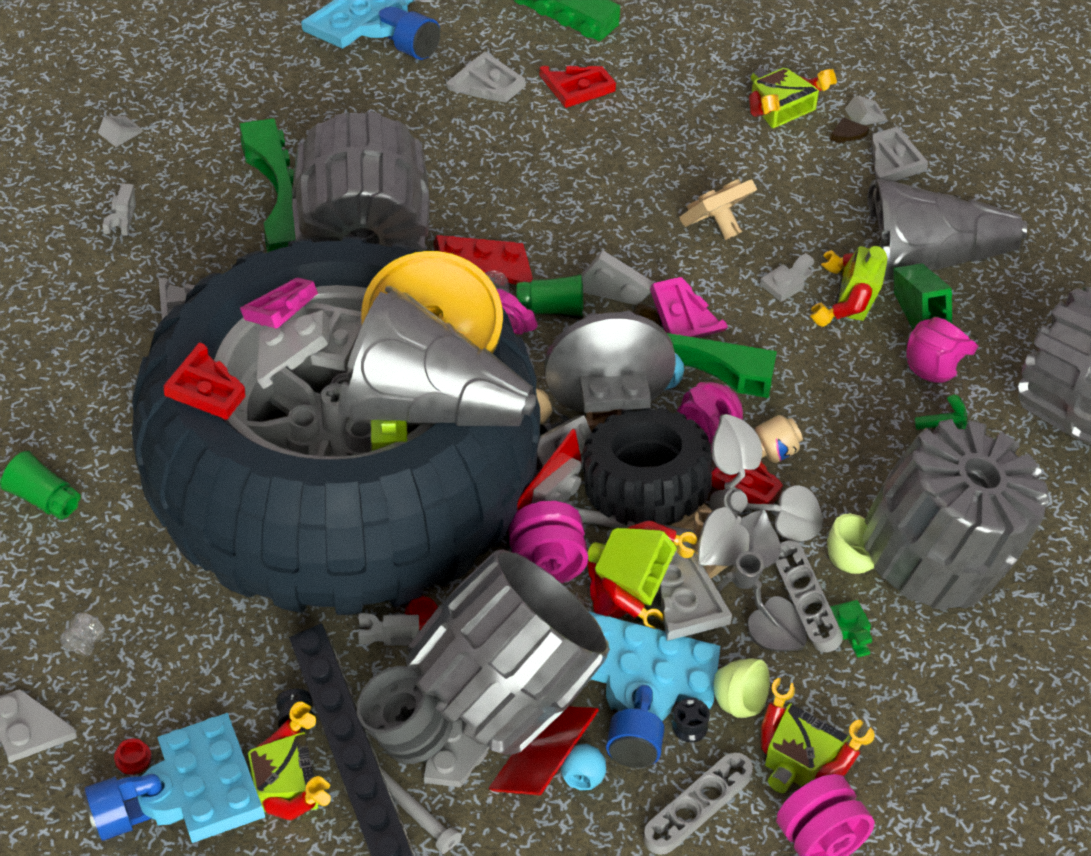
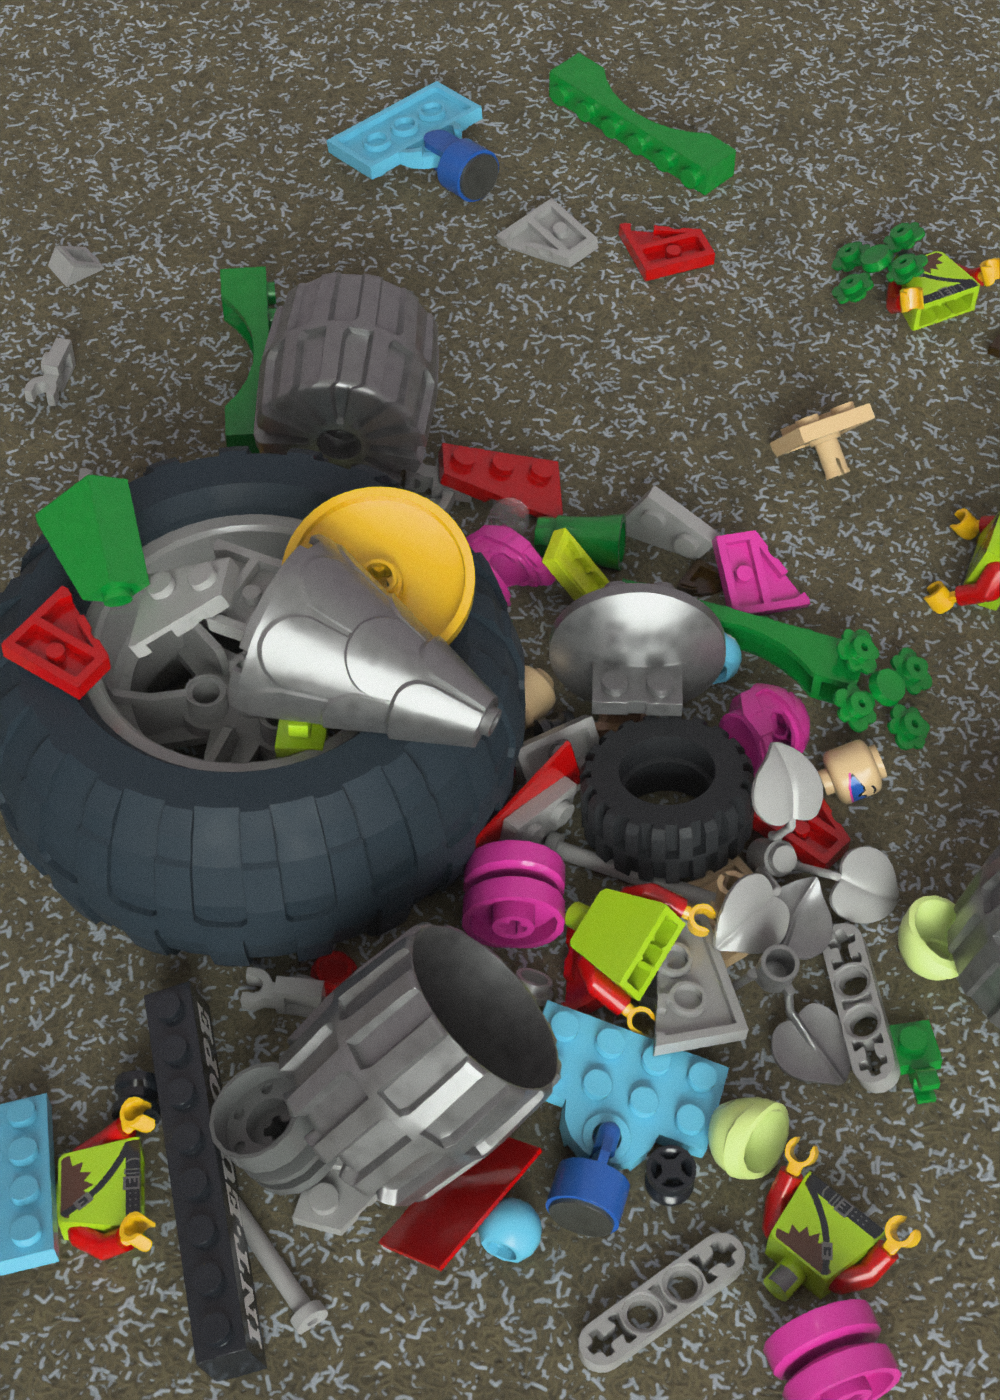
camera: 10 degrees right, 5 degrees up
dark pink wing [240,278,318,329] -> none
light grey plate [760,253,814,302] -> none
none -> green slope [35,474,150,607]
none -> neon yellow plate [542,528,610,601]
none -> green plant [831,222,928,304]
none -> green plant [833,629,932,750]

